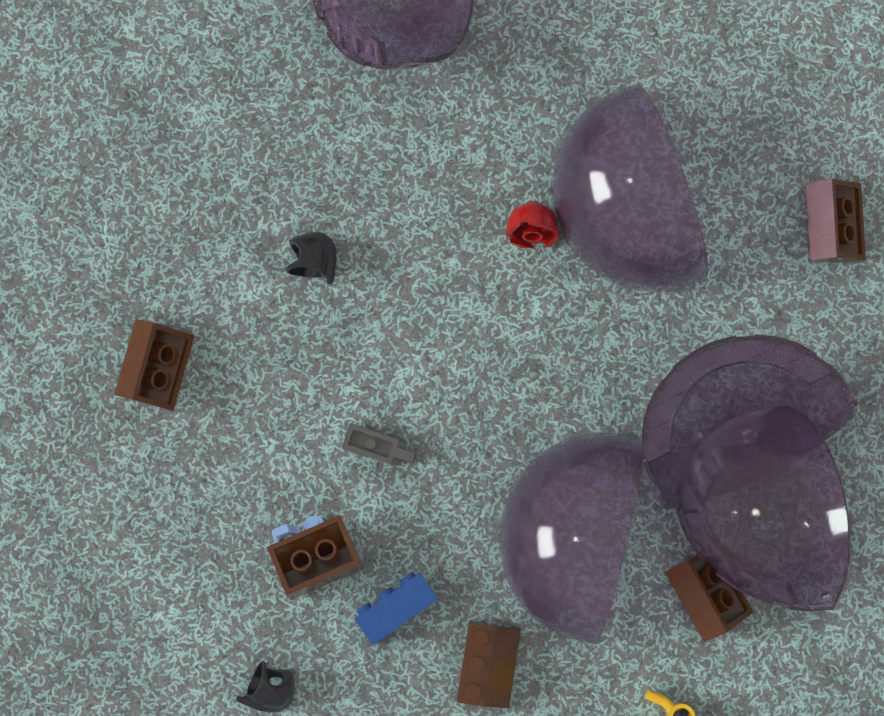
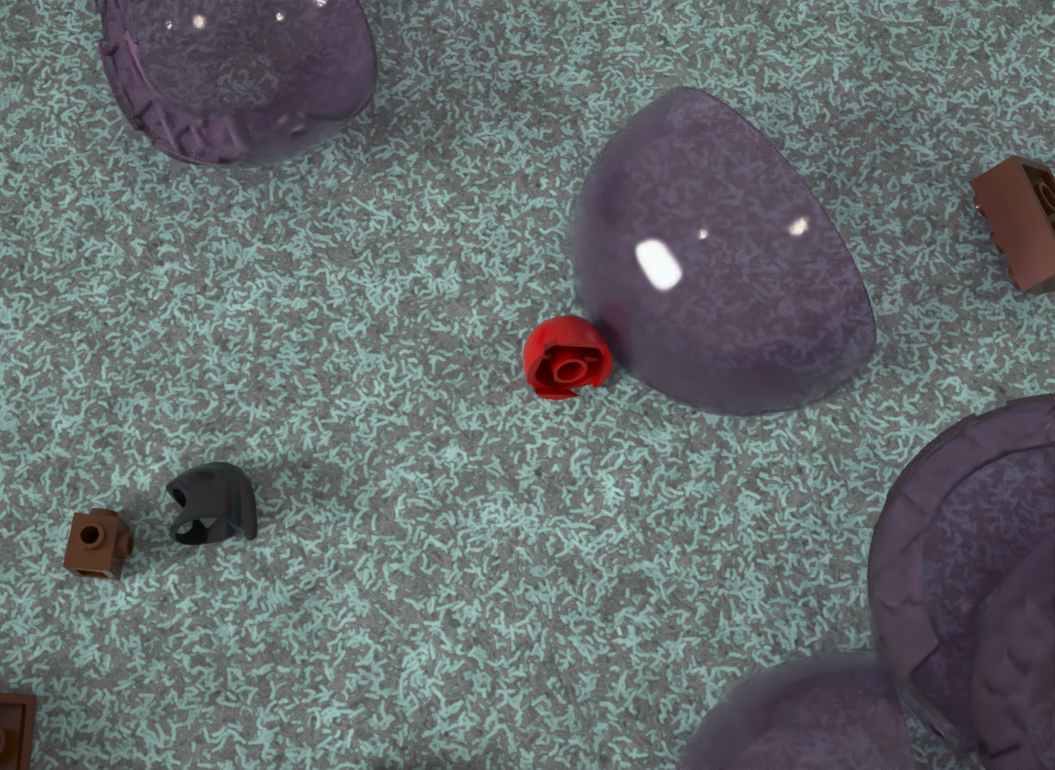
camera: 15 degrees left, 15 degrees down
none -> reddish brown brick [63,508,134,580]

